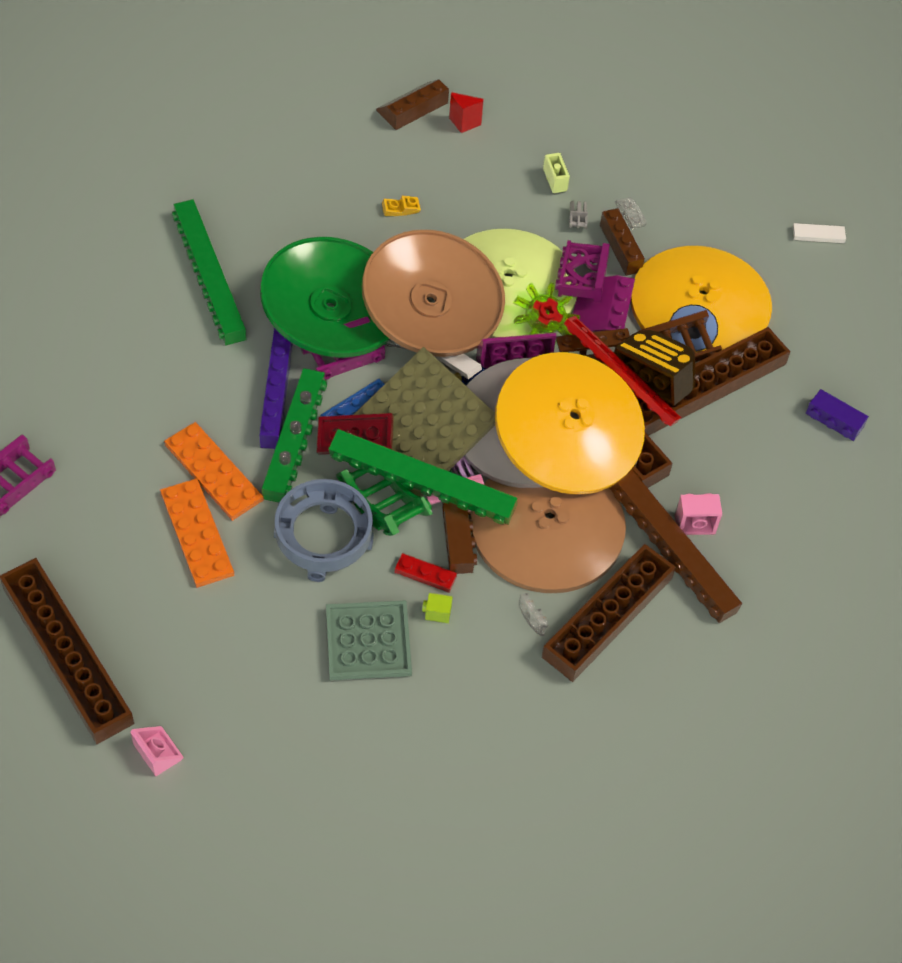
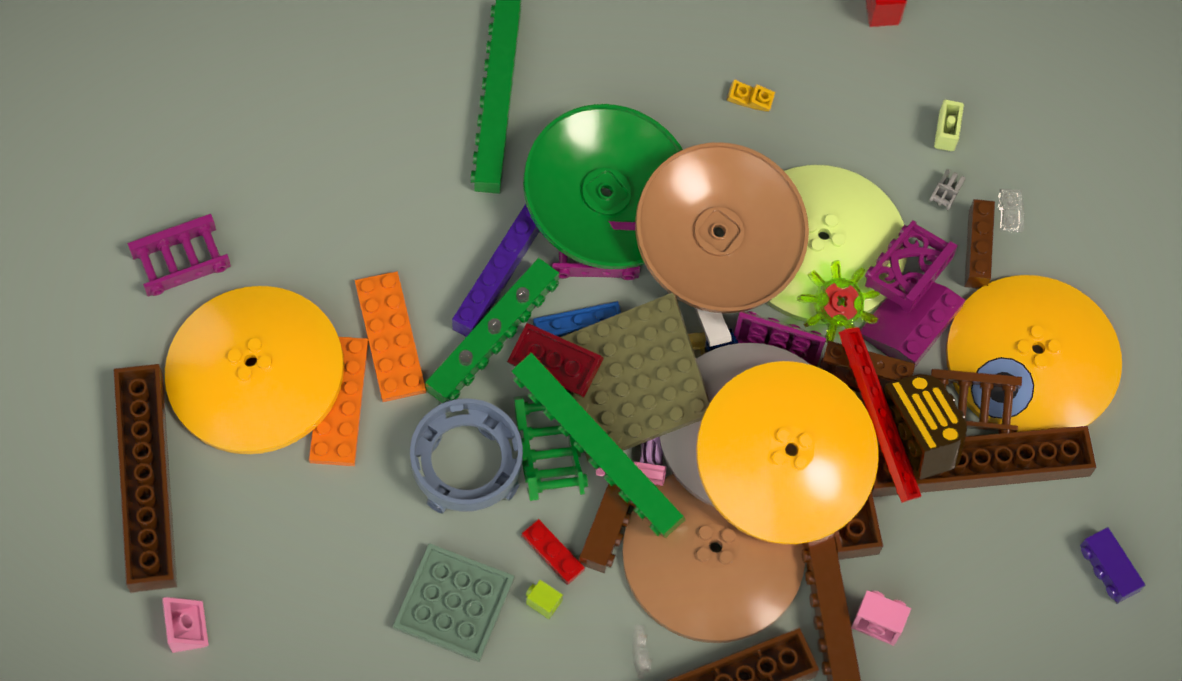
camera: 25 degrees right, 10 degrees up
none -> yellow dish [165,286,344,454]

